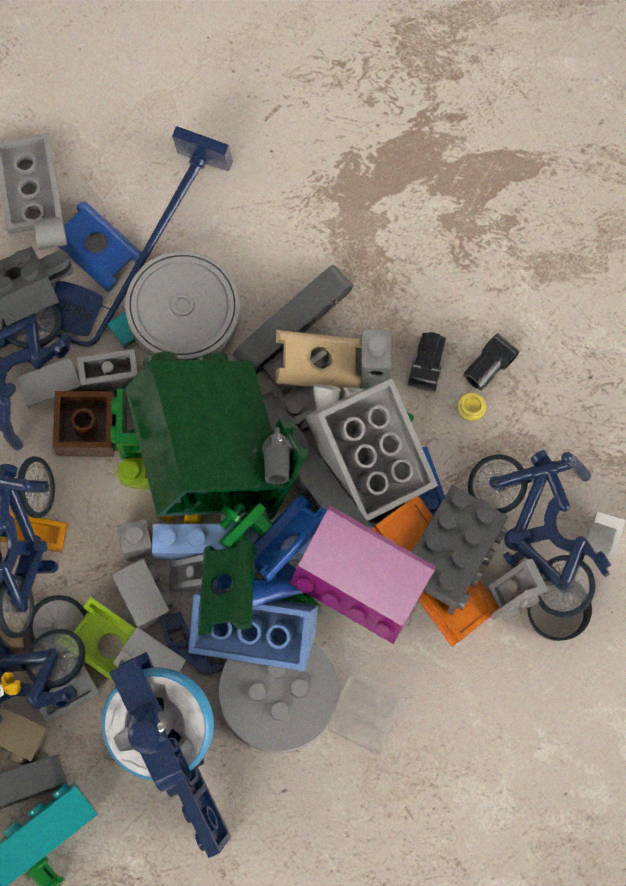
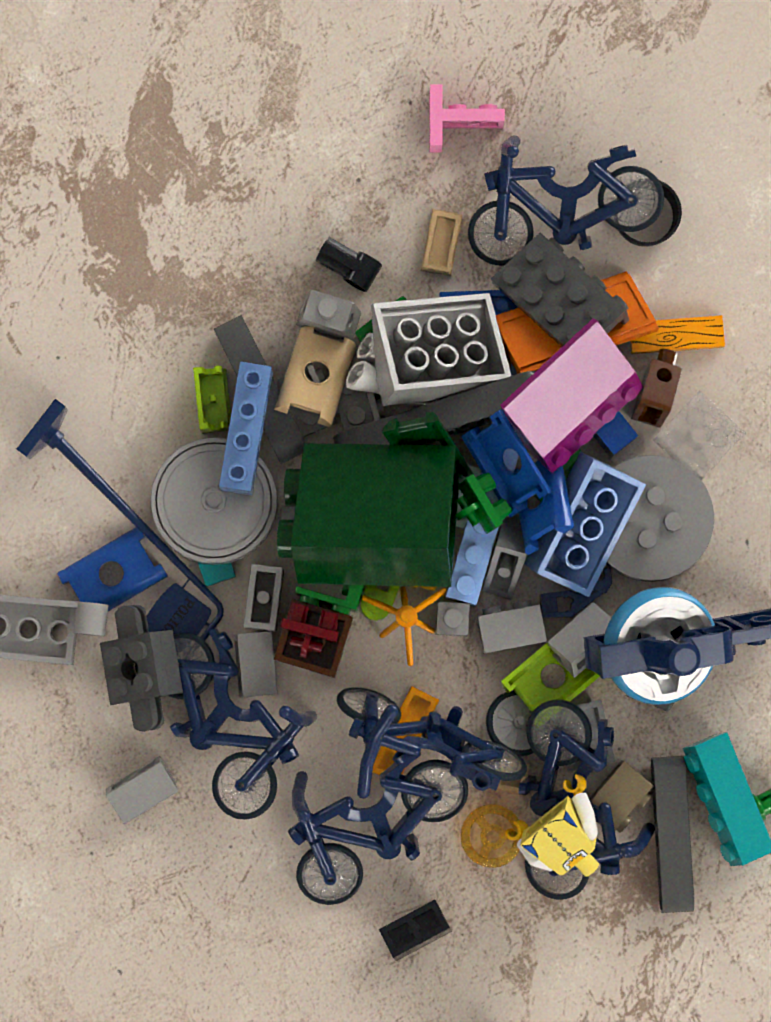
camera: 75 degrees left, 10 degrees up
dark green piece [198,541,256,635] -> none
dark grey piece [262,427,292,484] -> none
light yellow plate [457,393,486,421] -> none
black piece [463,333,520,391] -> none
light grey bracket [488,558,548,621] -> none
white panel [587,511,626,559] -> none
none -> lime hinge [193,365,231,434]
none -> medium blue brick [219,362,273,496]
none -> dark red hips [280,603,339,658]
none -> light orange plant [362,587,447,666]
none -> tan tile [421,209,463,276]
none -> bright pink bracket [429,84,505,153]
none -> blue brick [593,411,638,458]
none -> light orange tile [630,315,725,354]
none -> reddish brown torso [631,349,682,428]

